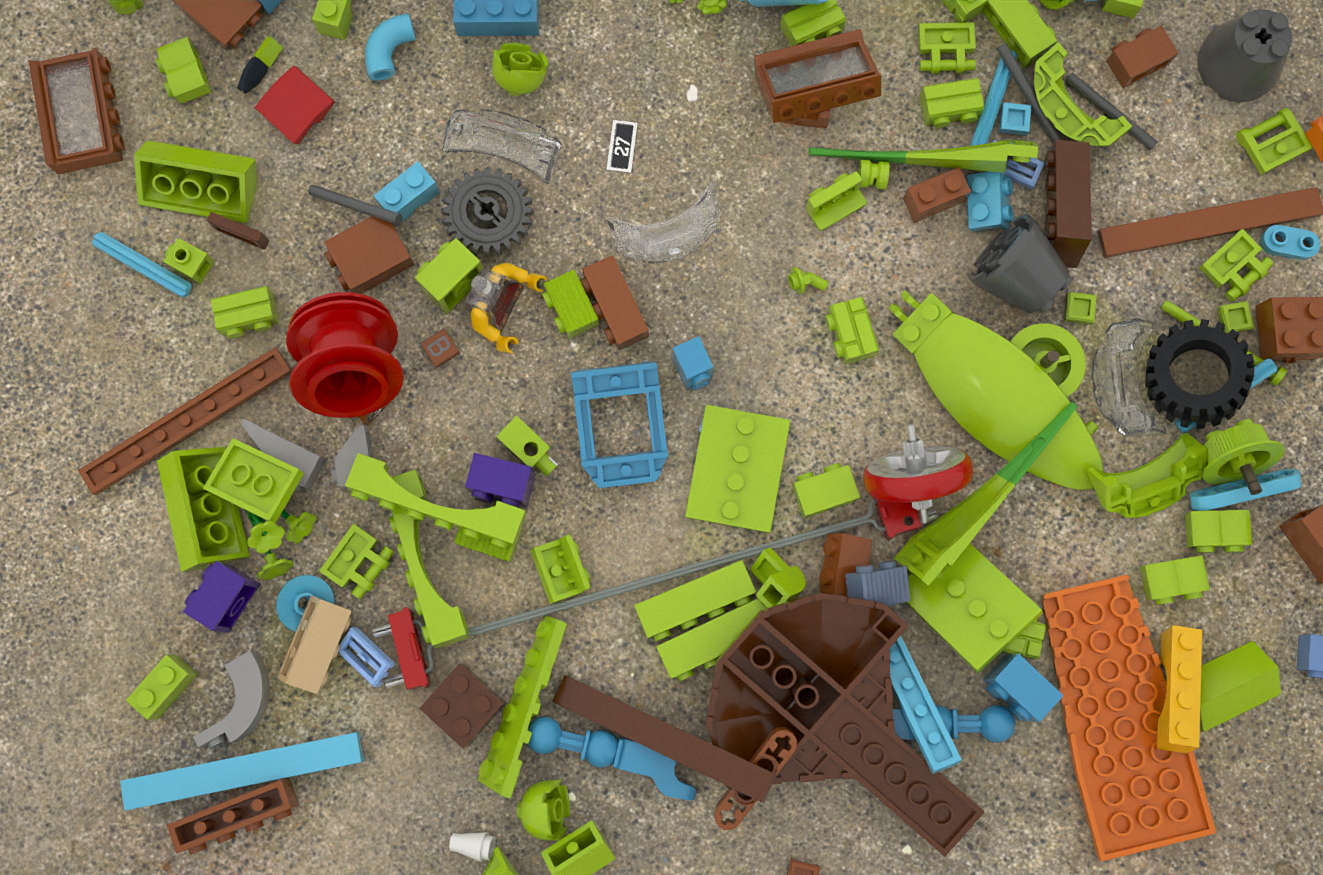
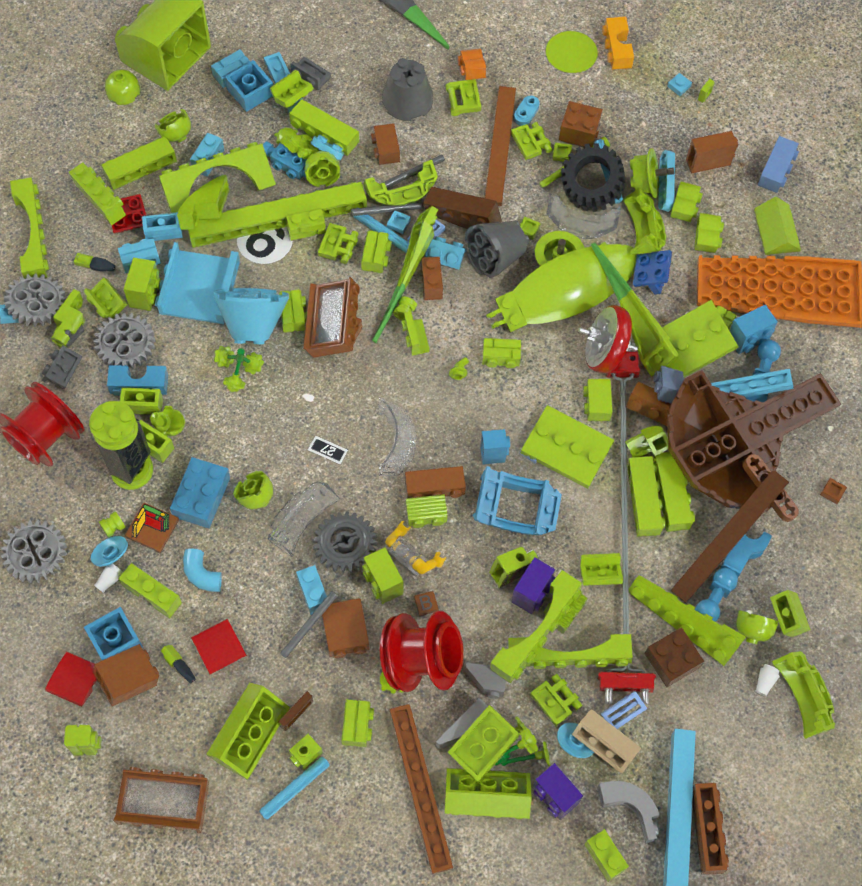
camera: 75 degrees left, 15 degrees down
lime brick [155,36,212,104] -> none
yellow arch [1157,625,1202,754] -> none
none -> blue bracket [633,250,672,295]

